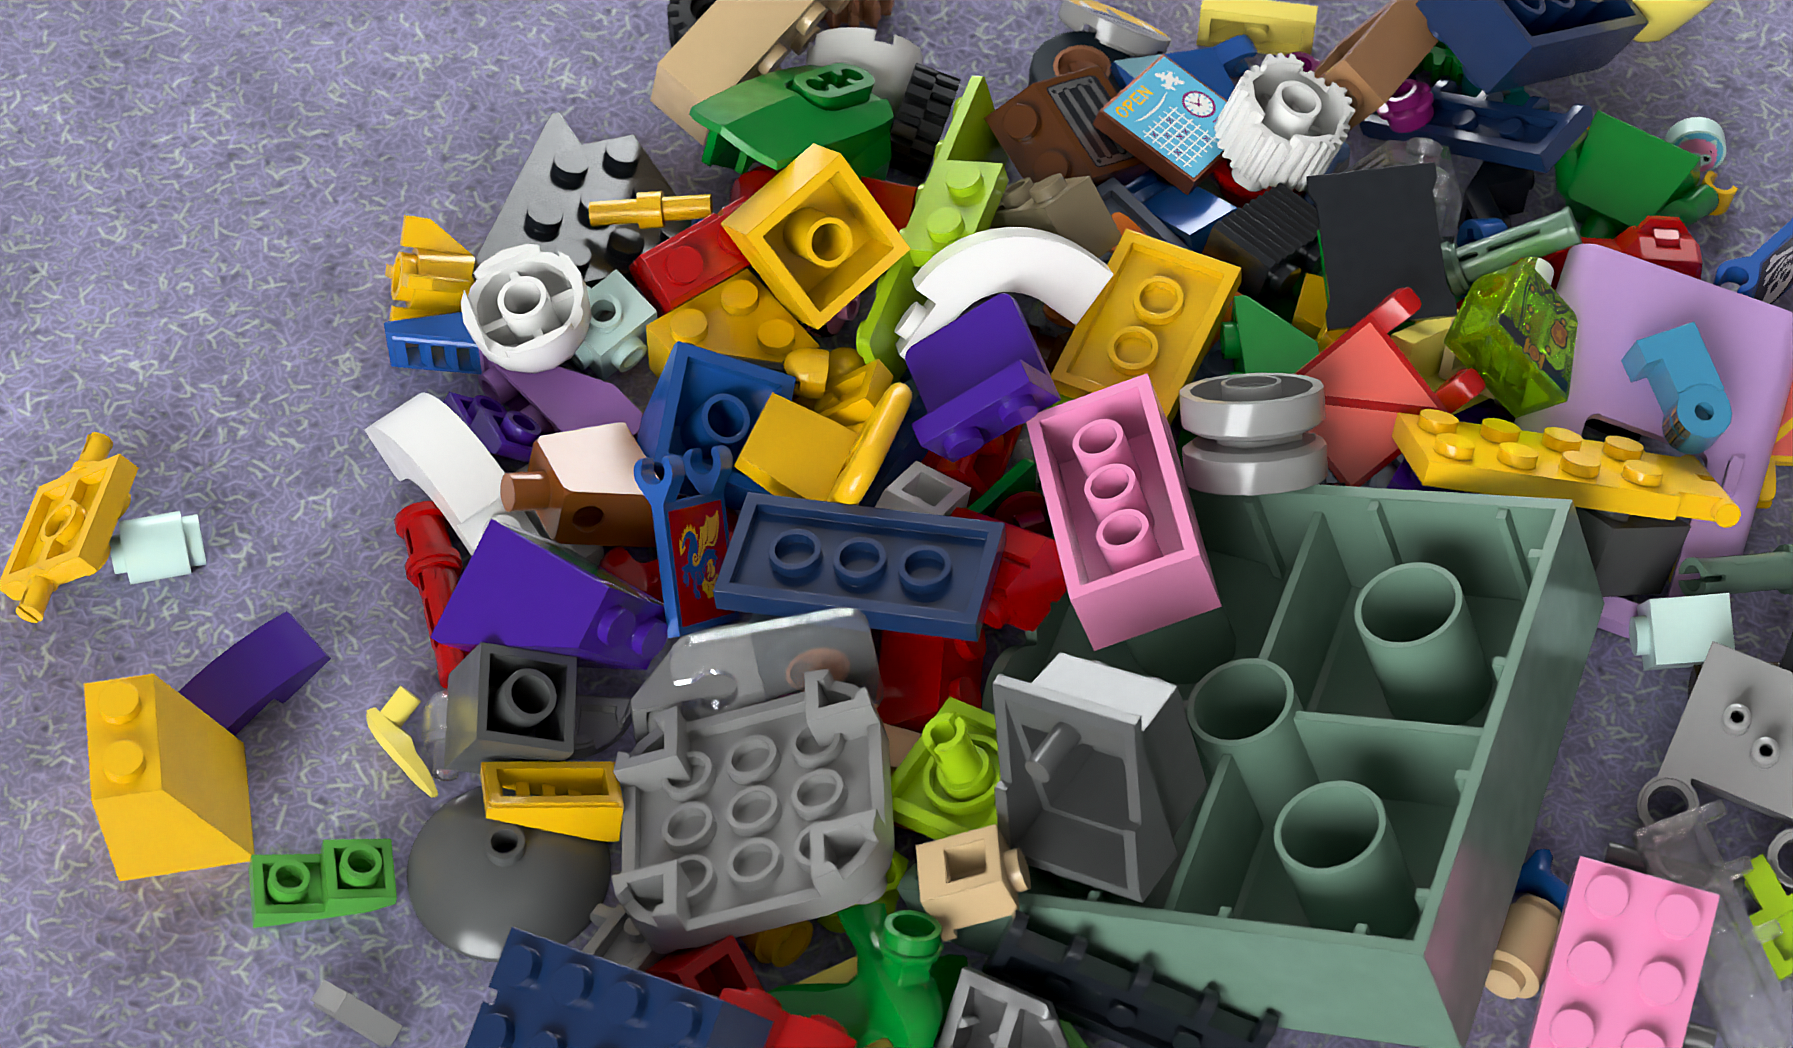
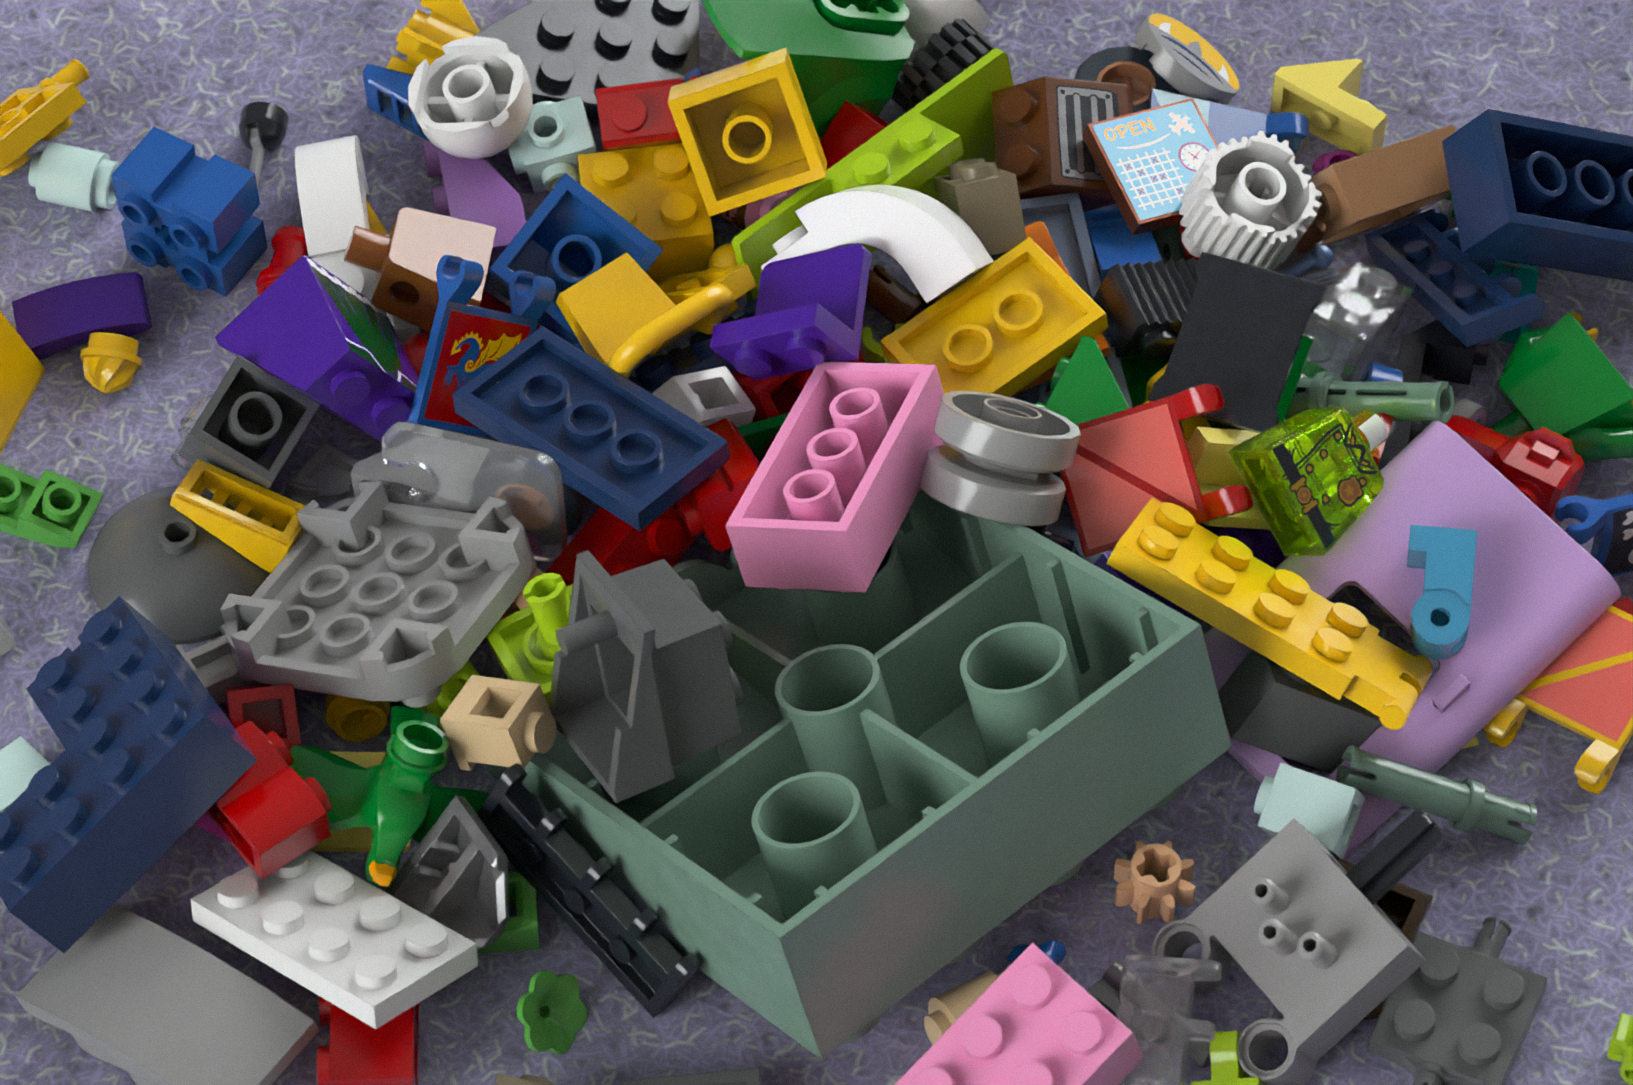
camera: 30 degrees right, 0 degrees up
light yellow bar [366,685,438,798] -> none
dark purple slope [443,392,542,464] -> none
yellow bar [589,191,713,229] -> none
yellow hinge [687,343,829,400] -> none
magenta plate [1377,79,1434,133] -> none
none -> yellow plate [80,332,143,394]
none -> blue brick [111,127,268,297]
none -> black hinge [239,102,289,216]
none -> light nougat gear [1114,841,1196,925]

